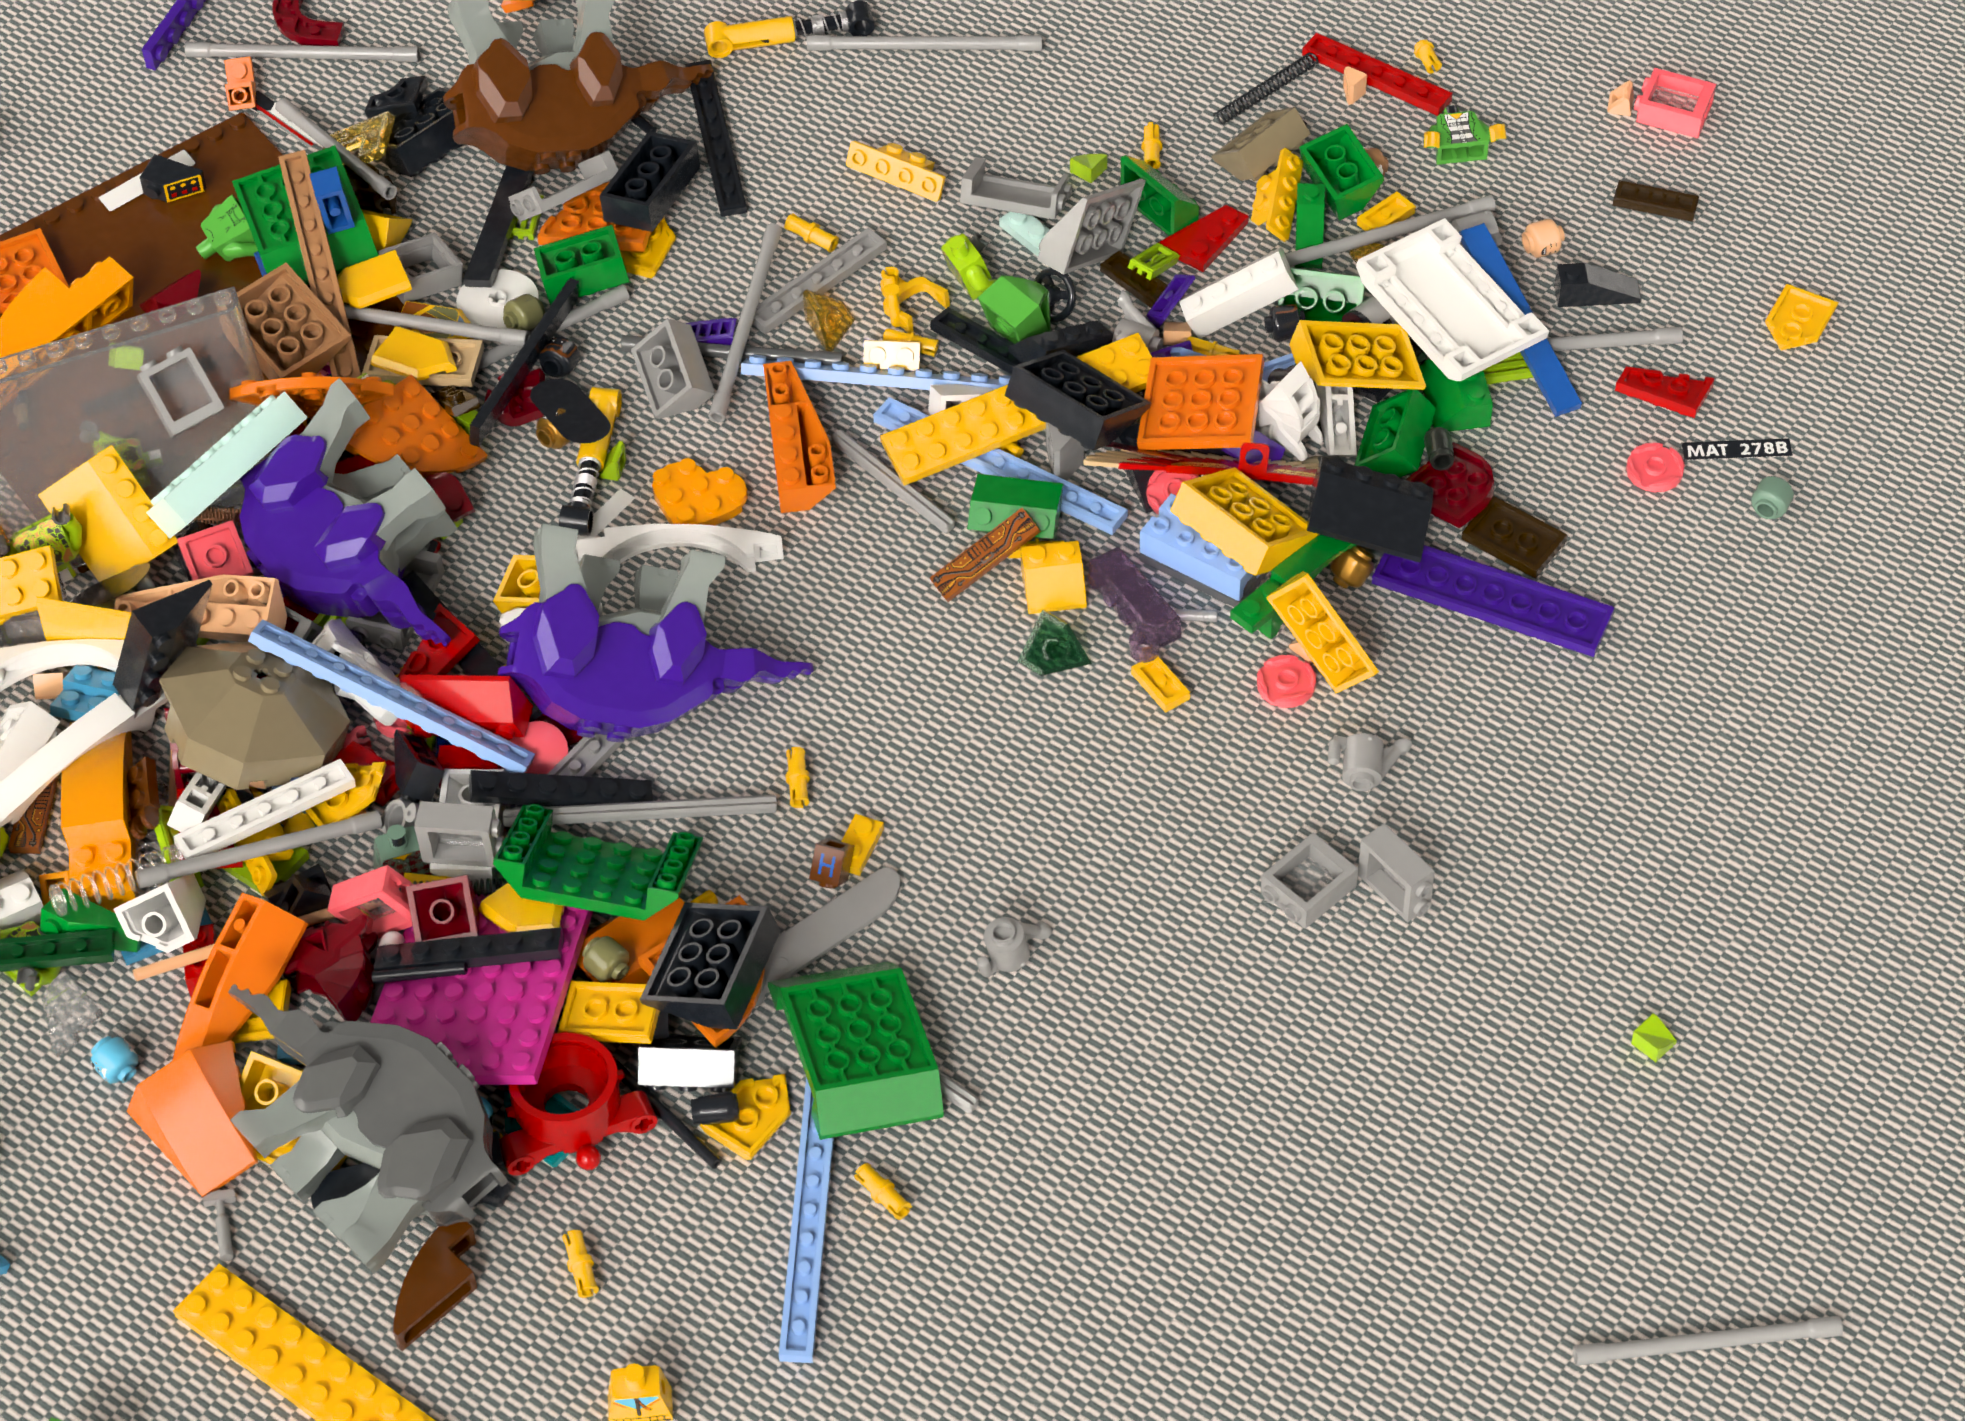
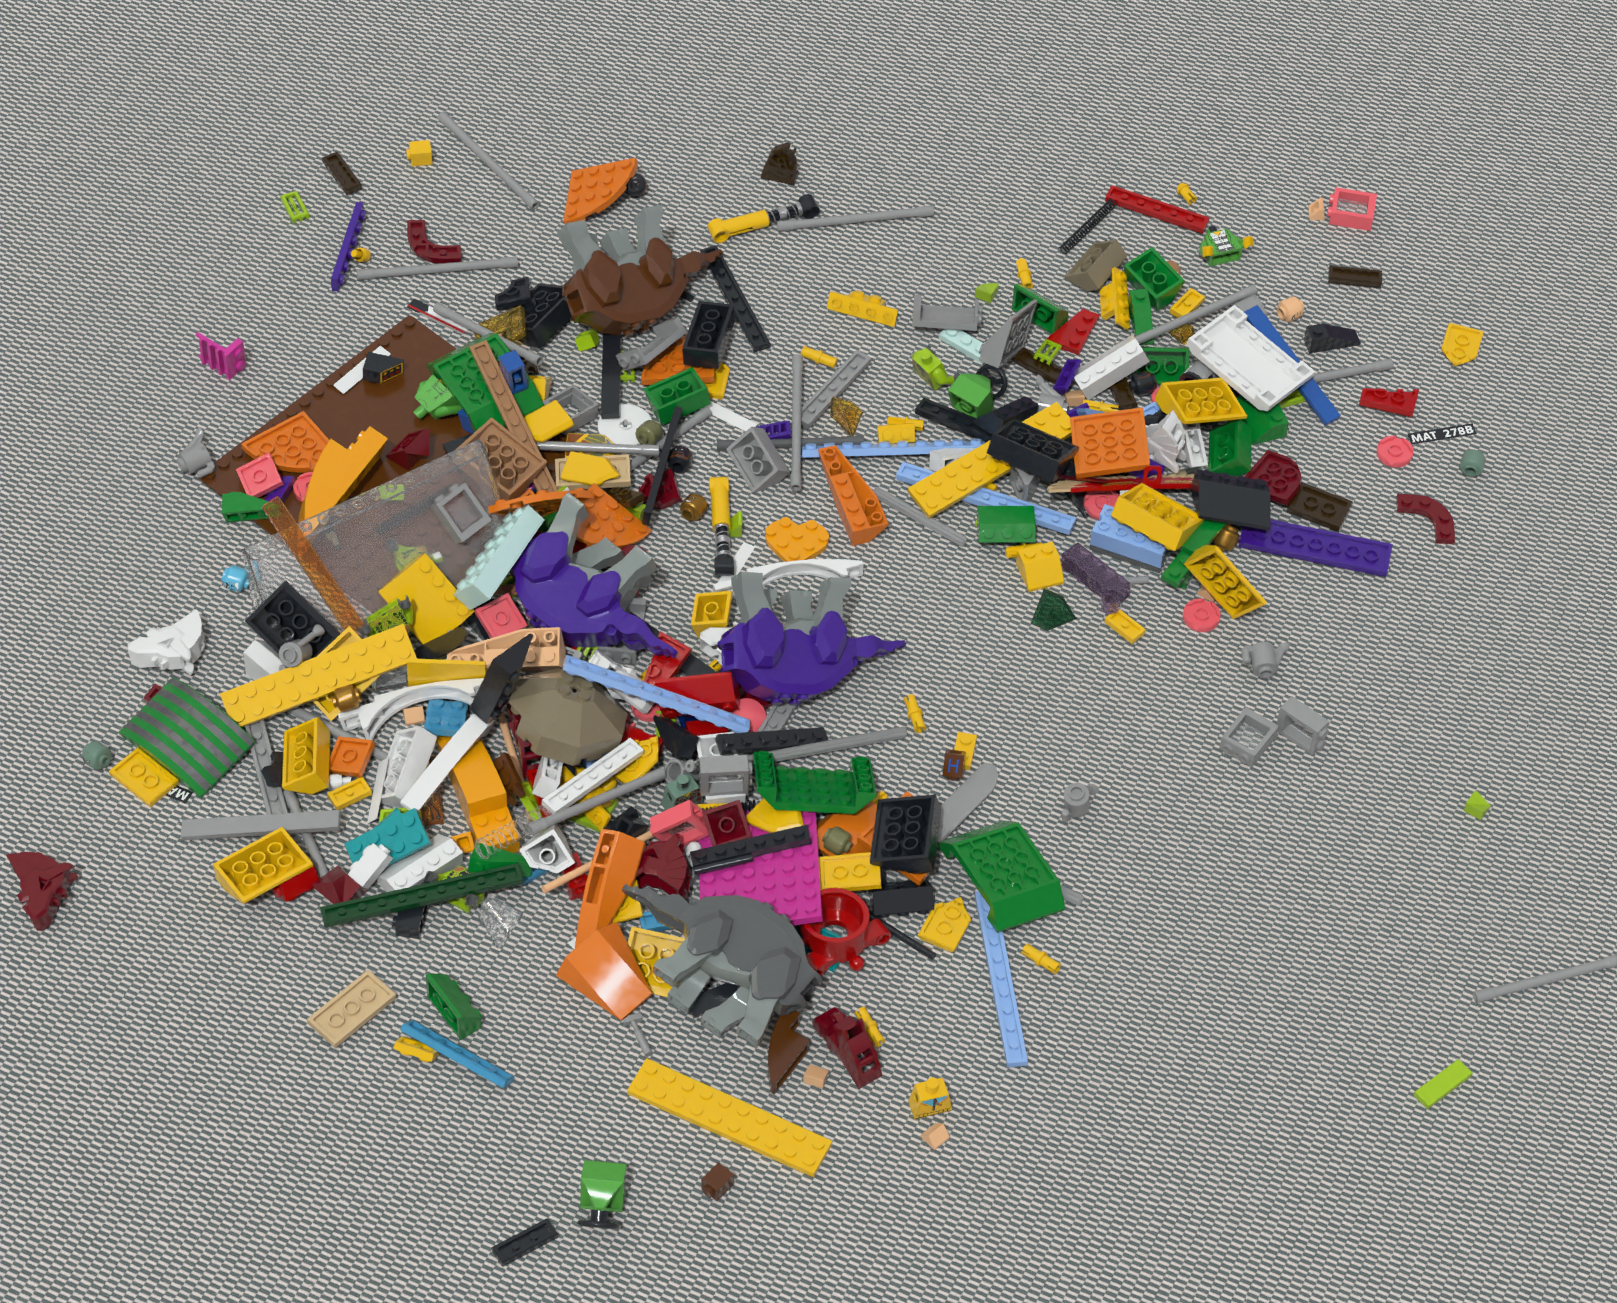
camera: 15 degrees left, 0 degrees up
medium azure head [90,1036,139,1084] -> none
slope [224,56,256,111] -> none
black sticker [530,379,611,443] -> none
black piece [691,1091,740,1125] -> none
yellow piece [880,267,950,334] -> none
dark orange tile [929,508,1041,602] -> none
light nougat slope [1343,67,1367,105] -> none
pearl dark grey piece [1424,427,1454,471] -> none
none -> yellow cylinder [351,247,371,262]
none -> lime slope [575,329,600,351]
none -> white sticker [700,401,757,431]
none -> light nougat slope [803,1065,829,1088]
none -> dark red animal [812,1007,882,1089]
none -> dark brown plate [1109,377,1138,410]
none -> dark red plate [1396,494,1455,545]

